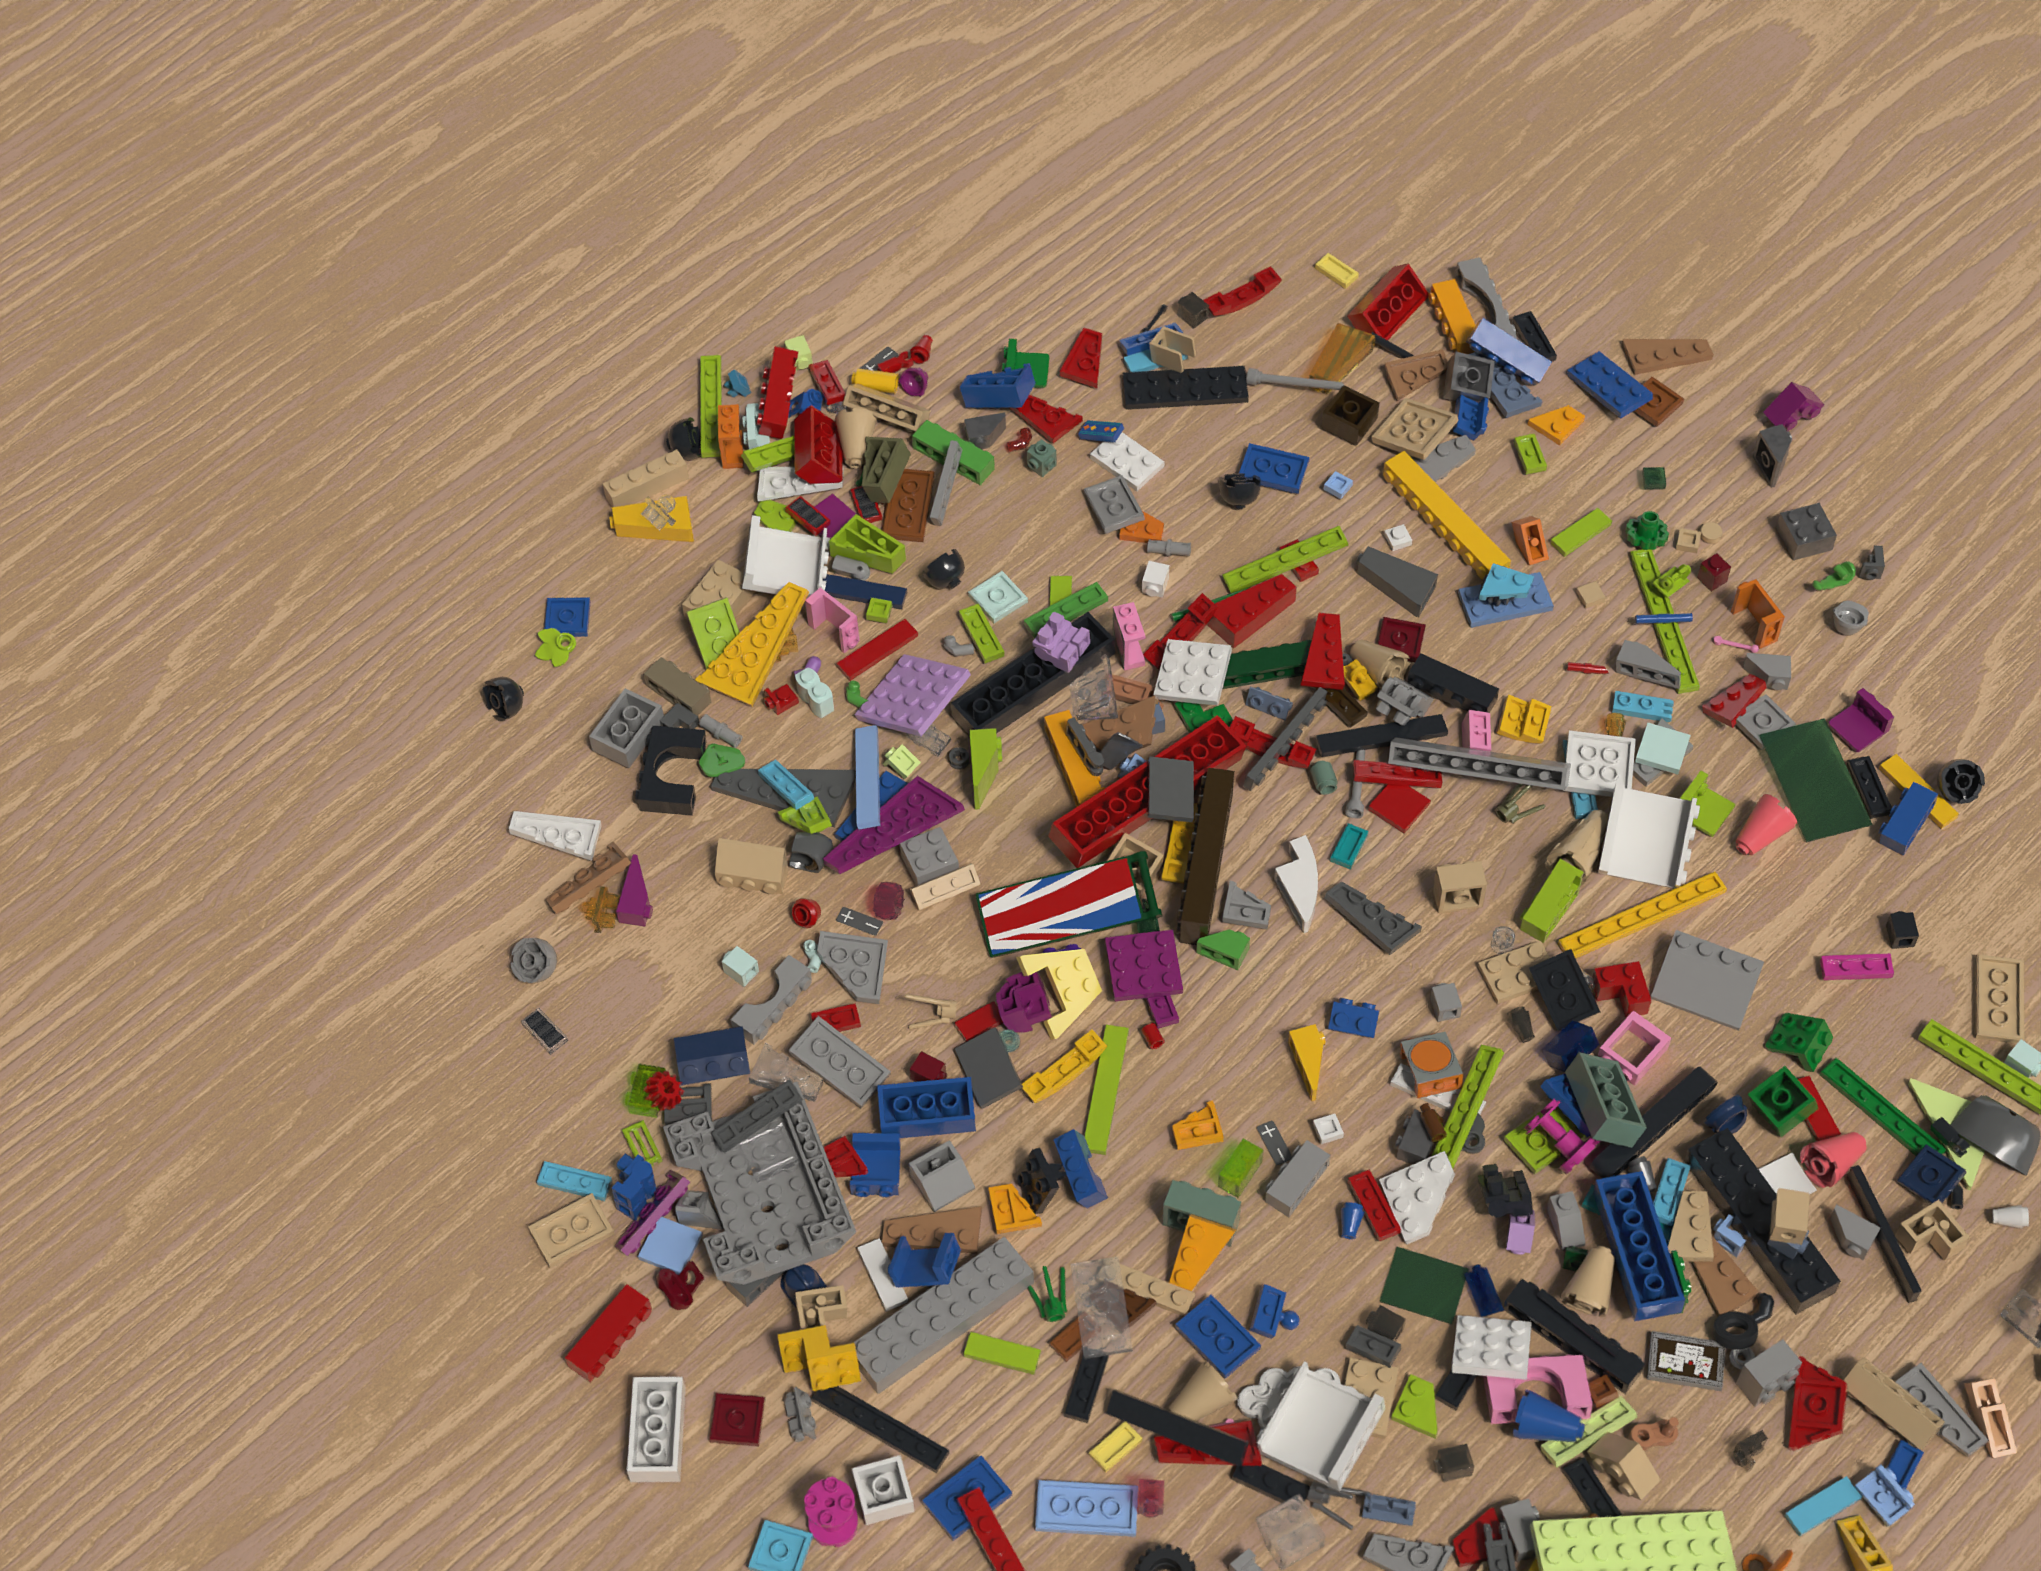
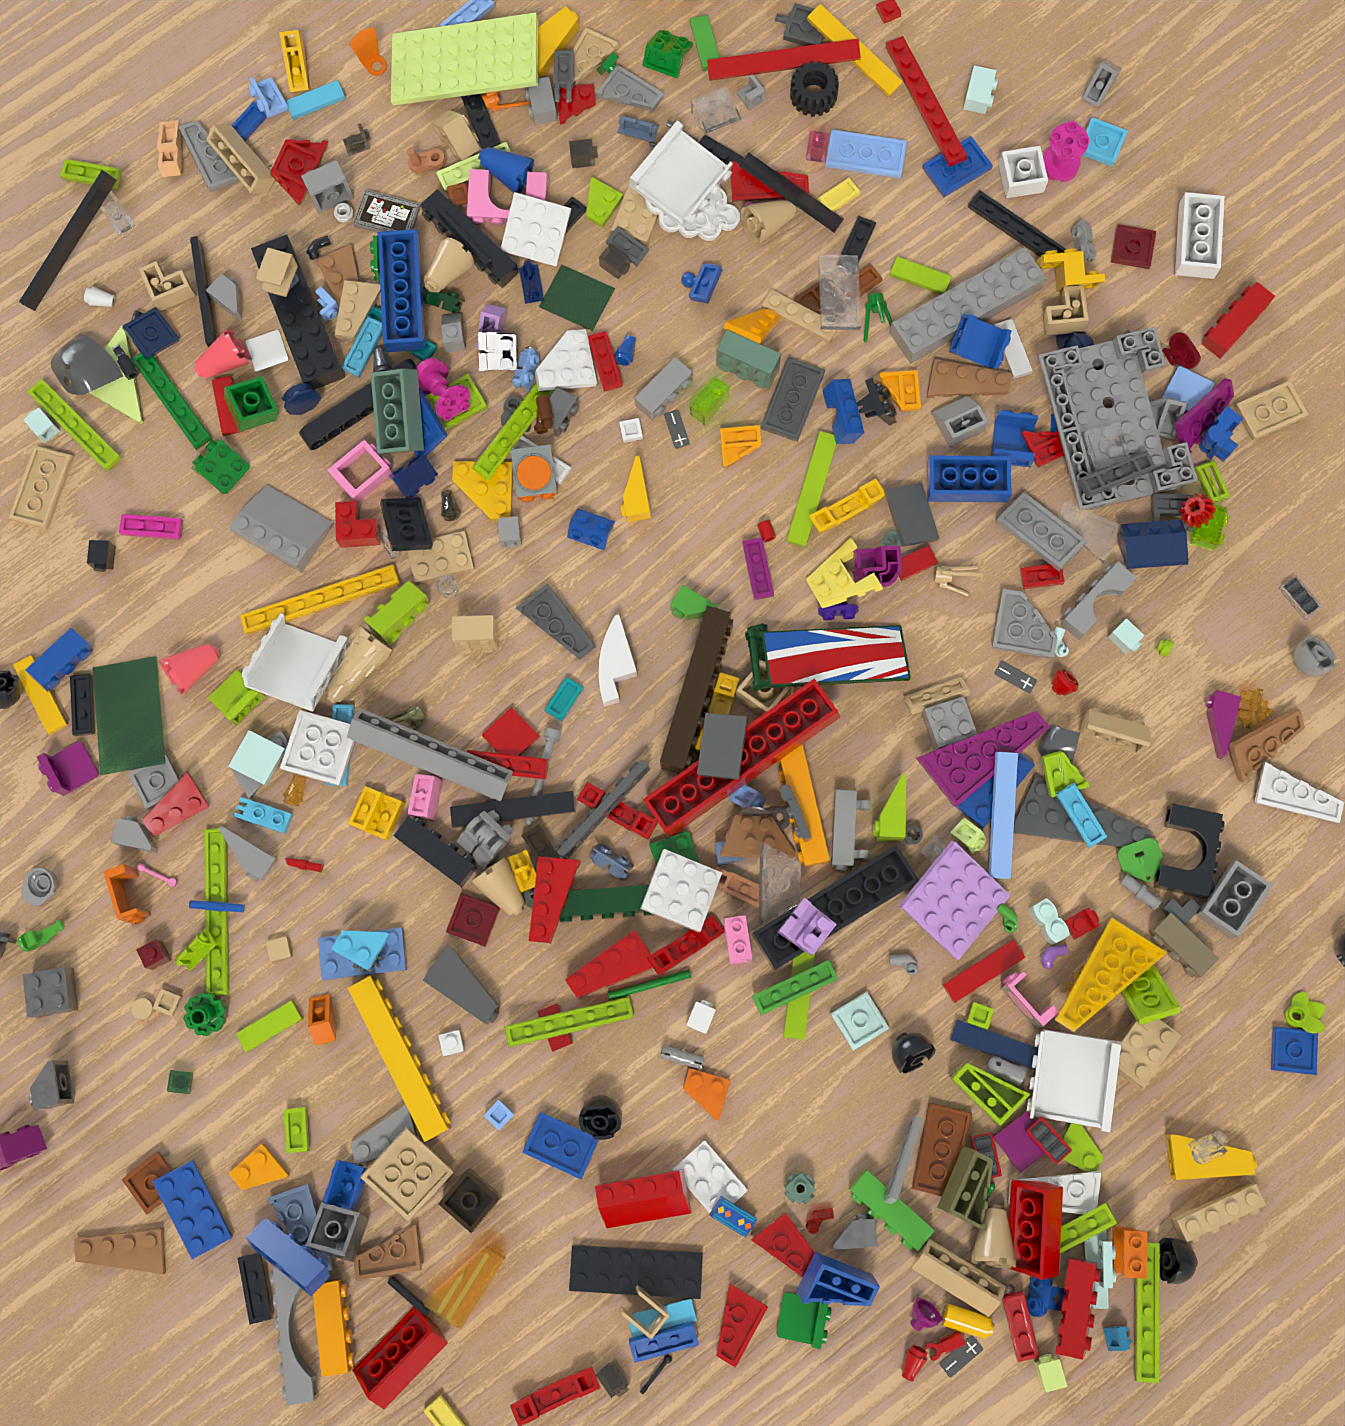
camera: 170 degrees left, 20 degrees up
medium azure tile [537,1161,613,1201] -> none
clear pink gear [872,882,905,920] -> none
dark red brick [909,1051,947,1082] -> none
lime plate [959,603,1005,664] -> none
light grey tile [1084,475,1145,534] -> none
magenta plate [1105,930,1183,1002] -> none
blue plate [1175,1294,1261,1379] -> none
light grey wing [1222,881,1271,929] -> none
light grey piece [1247,368,1344,390] -> none
sand green brick [1310,760,1338,795] -> none
black tyre [1713,1311,1758,1350] -> none
none -> yellow plate [452,461,513,521]
none -> light blue hinge [512,346,540,391]
none -> red slope [595,1169,692,1228]
none -> dark grey tile [761,357,825,442]
none -> light grey brick [831,790,871,871]
none -> lime plate [1157,638,1174,657]

